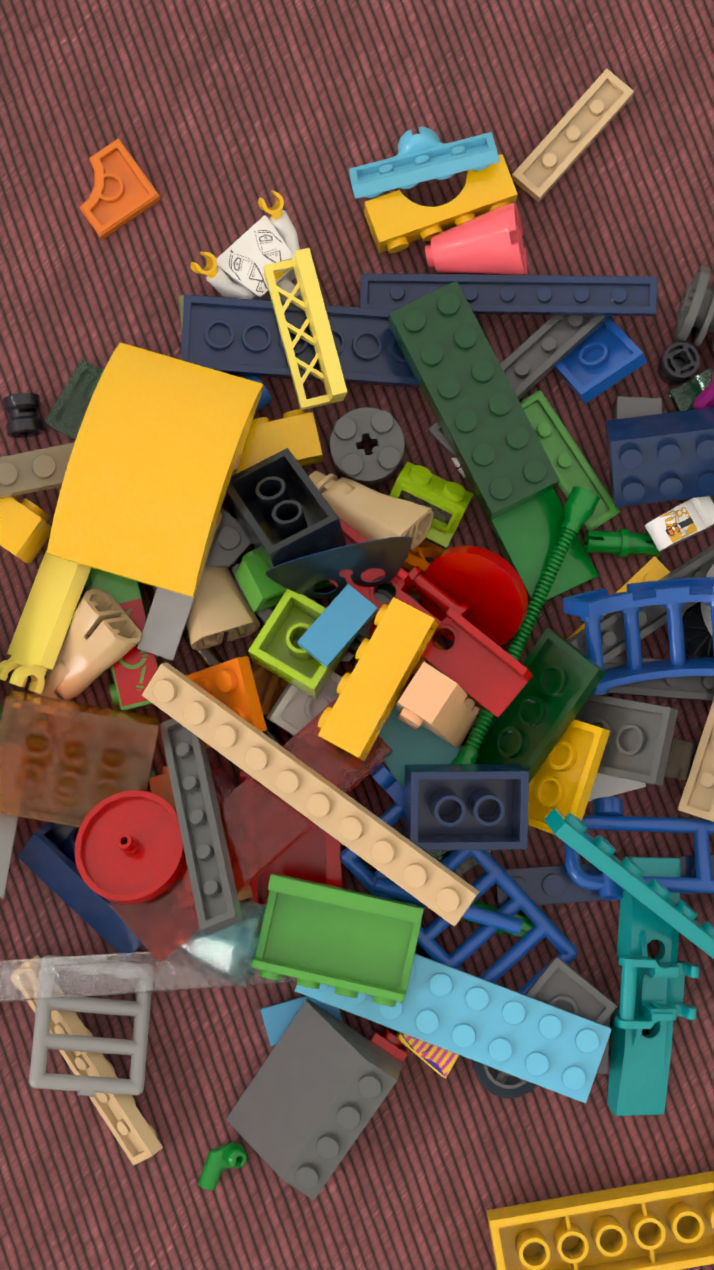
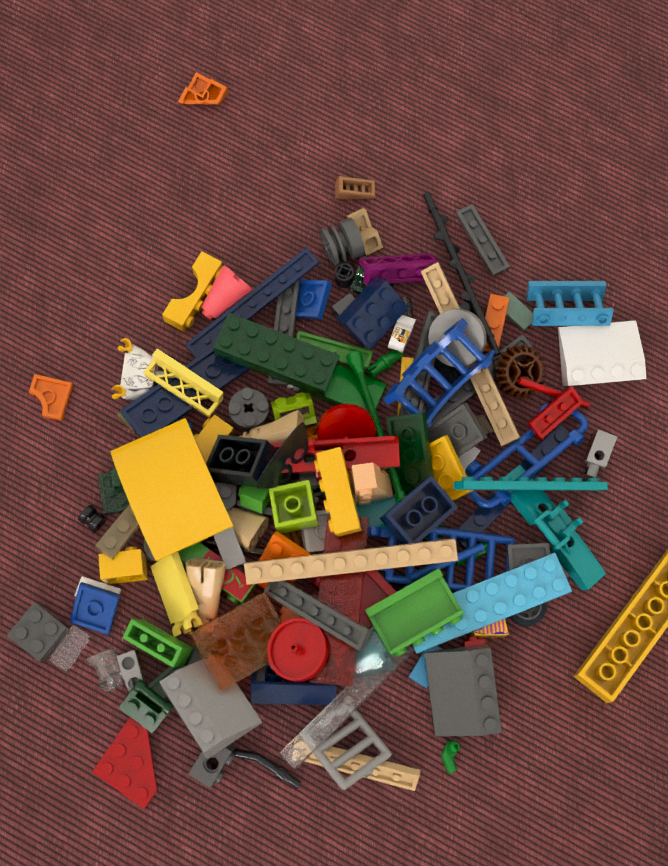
camera: 45 degrees left, 10 degrees down
dark azure tile [297,584,378,669] -> none
medium azure plate [349,127,499,199] -> none
tan plate [512,69,634,203] -> none

